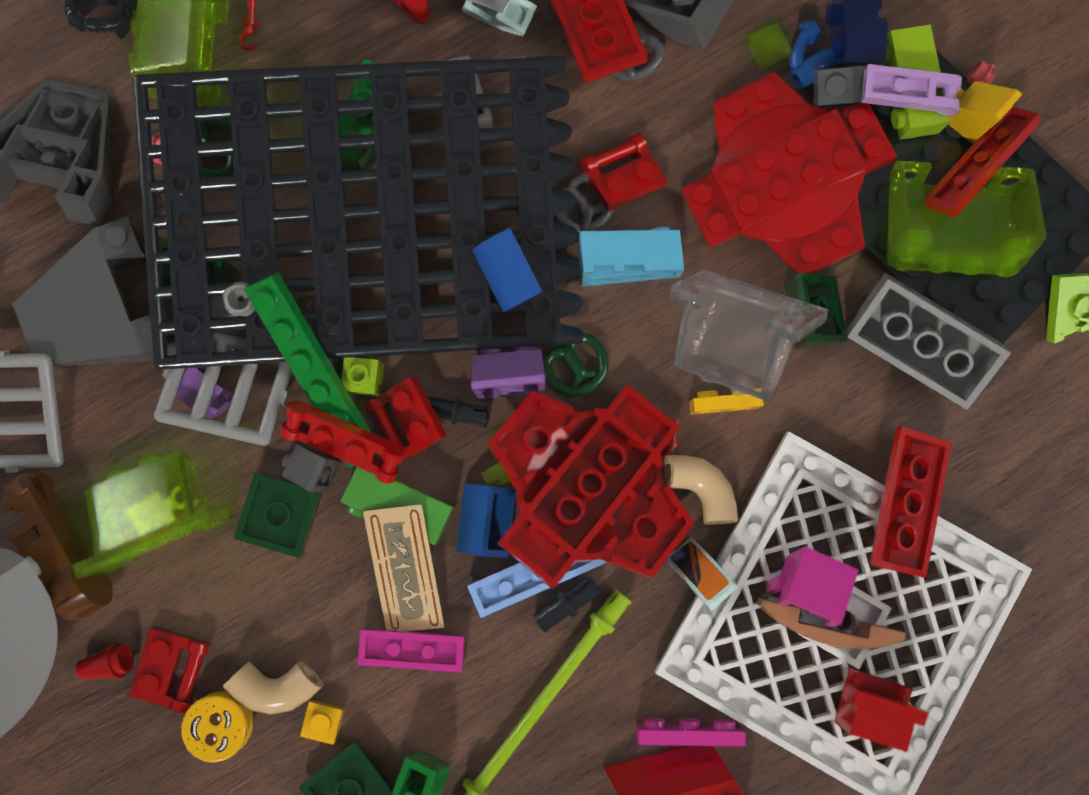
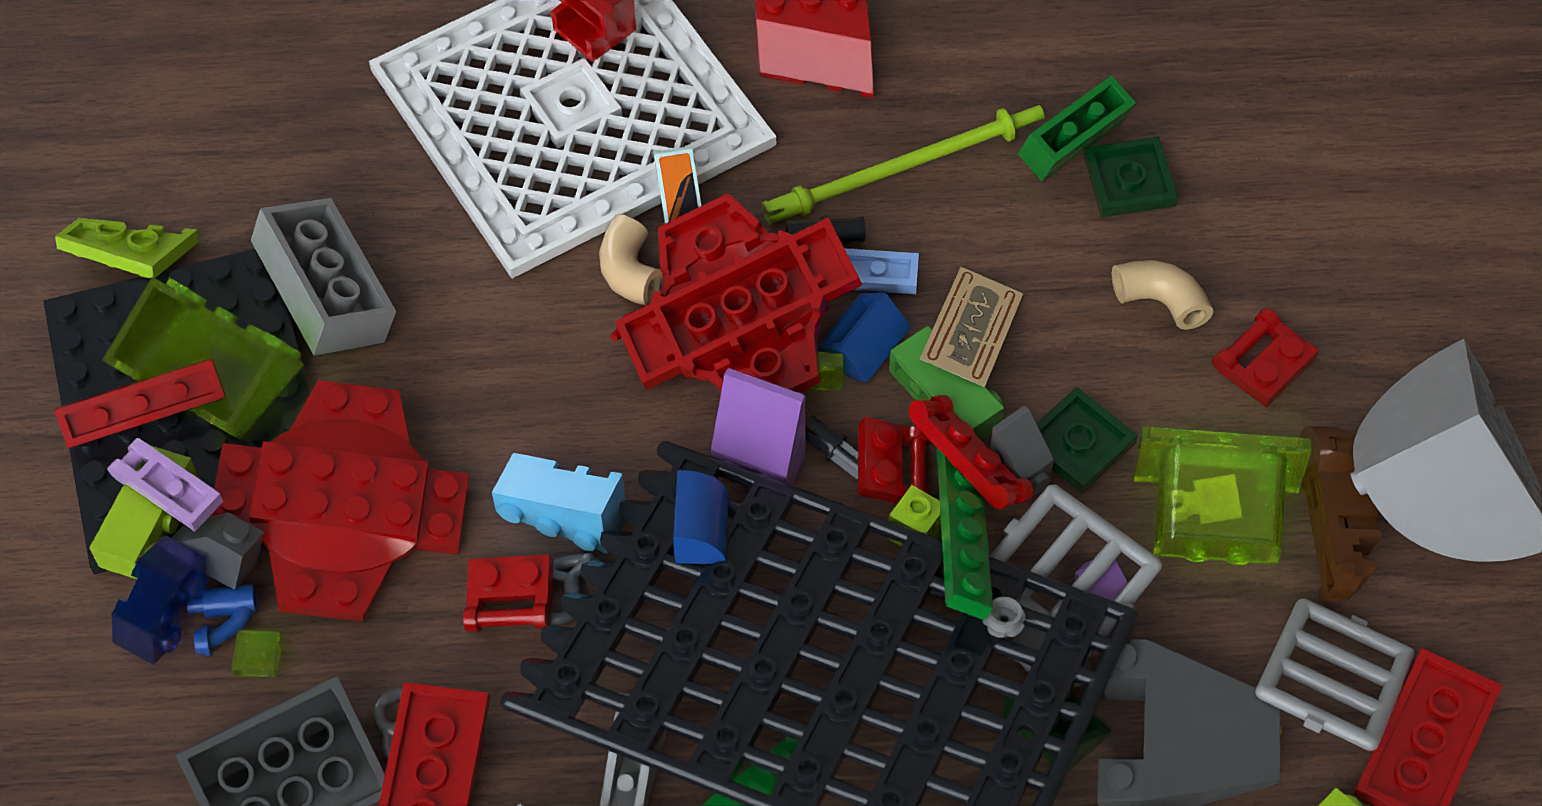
camera: 150 degrees left, 25 degrees down
red cone [76,643,134,680] -> none
yellow head [181,691,254,762] -> none
yellow plate [300,699,345,745] -> none
dark pink plate [357,628,465,673] -> none
dark green piece [543,333,609,397] -> none
dark pink plate [636,717,746,746] -> none
clear windscreen [669,270,828,401] -> none
yellow plate [689,387,764,415] -> none
nougat slope [757,597,906,649] -> none
dark pink plate [765,546,859,627] -> none
dark green slope [784,273,847,350] -> none
red slope [869,426,952,578] -> none
yellow slope [949,81,1022,143] -> none
coral plate [966,60,996,85] -> none

